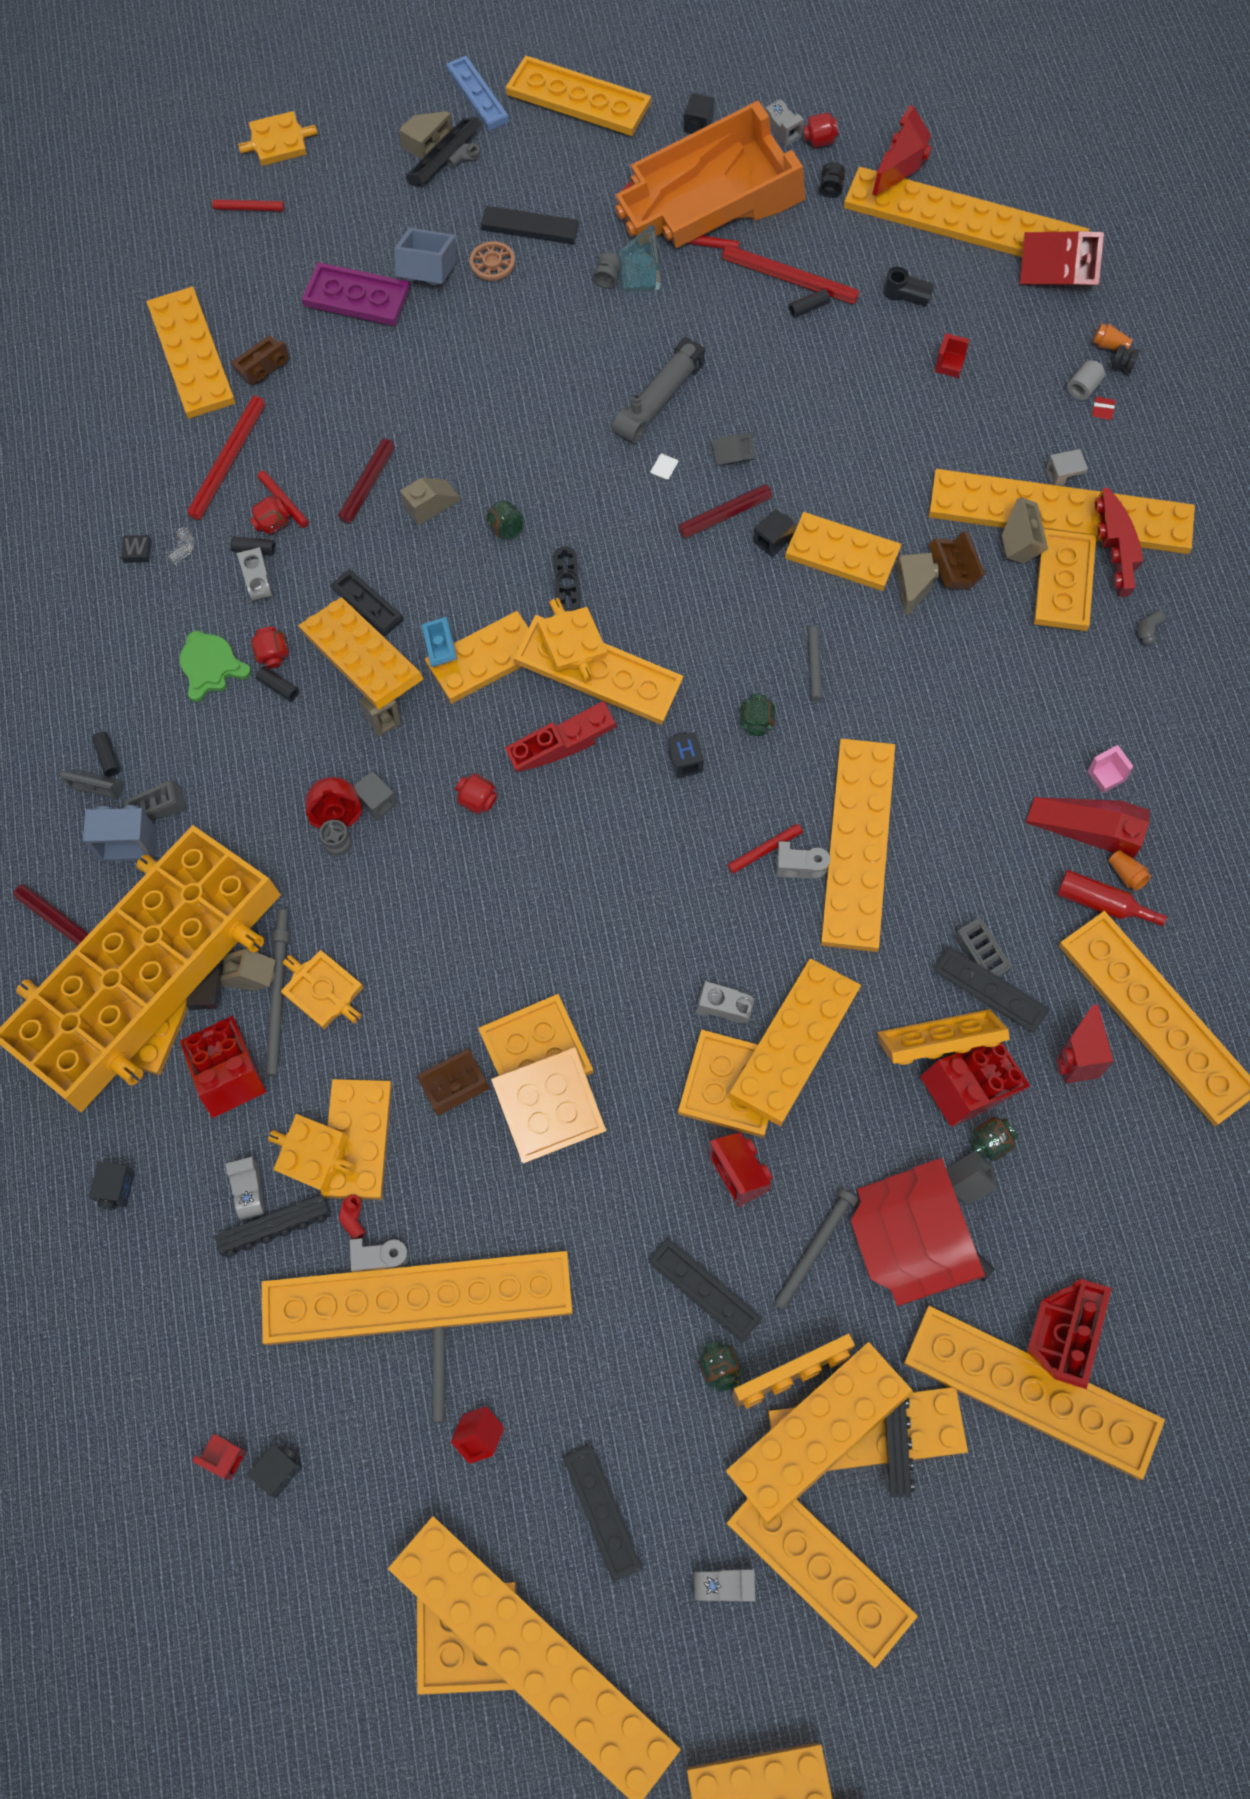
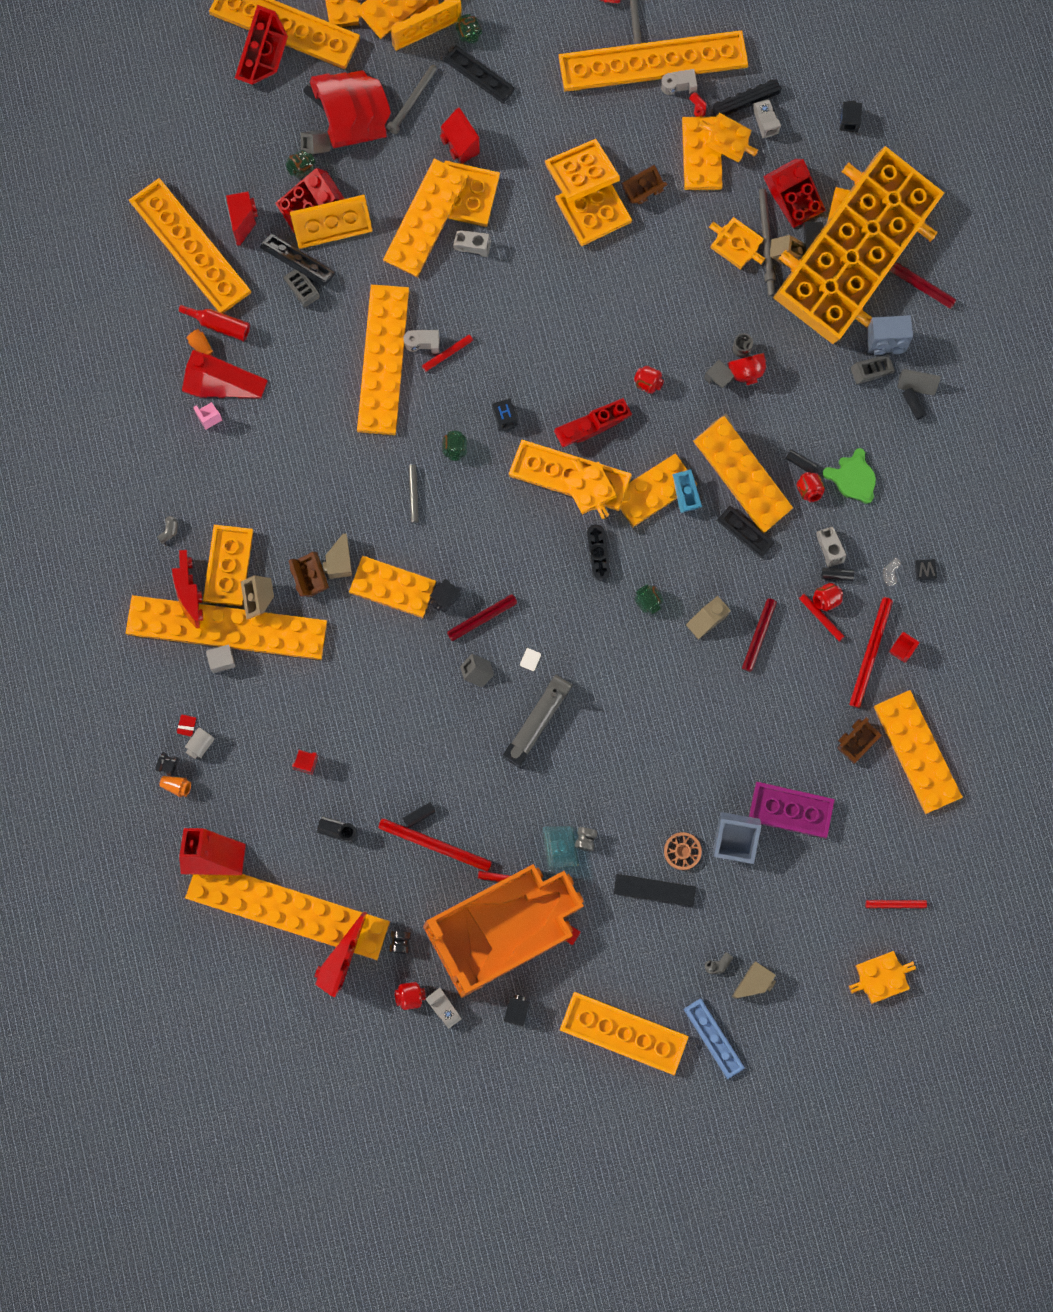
camera: 170 degrees right, 10 degrees up
black tile [405,117,482,184] -> none
none -> red panel [889,632,920,663]

